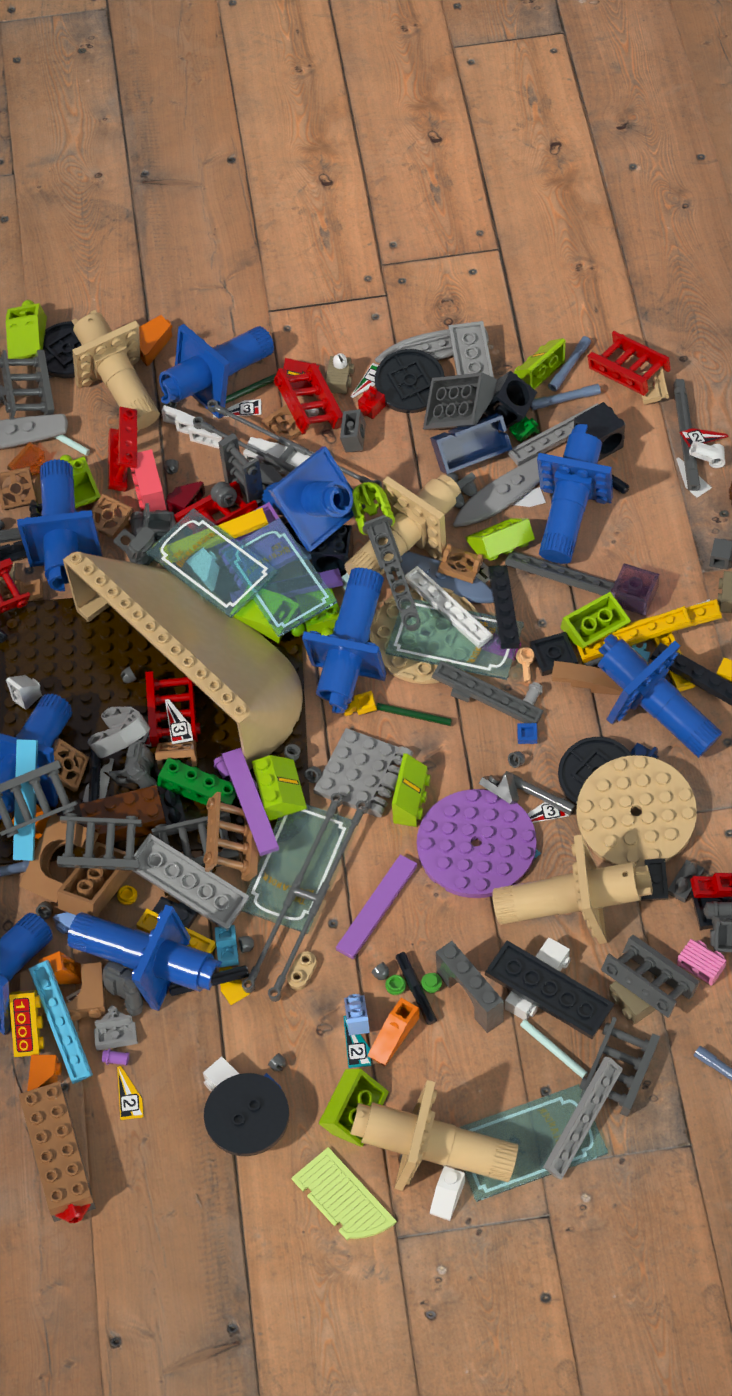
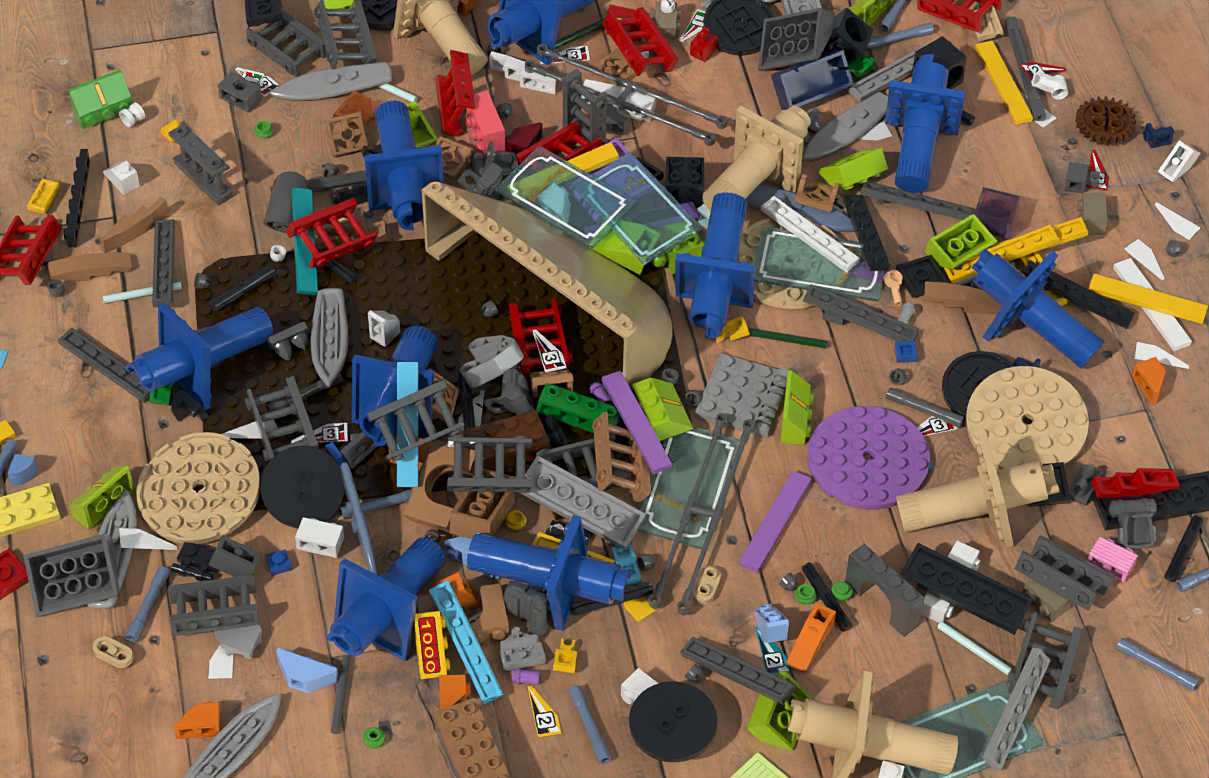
camera: 10 degrees left, 5 degrees down
dark grey piece [210,481,237,508] -> none
blue piece [262,446,364,552] -> none
dark grey brick [340,409,366,452] -> none
dark grey piece [351,482,421,631] -> none
slope [479,773,519,804] -> none
none -> yellow plate [553,638,577,673]
none -> sand blue piece [568,685,611,764]
none -> dark grey tile [680,637,796,705]
none -> yellow tile [975,41,1033,125]

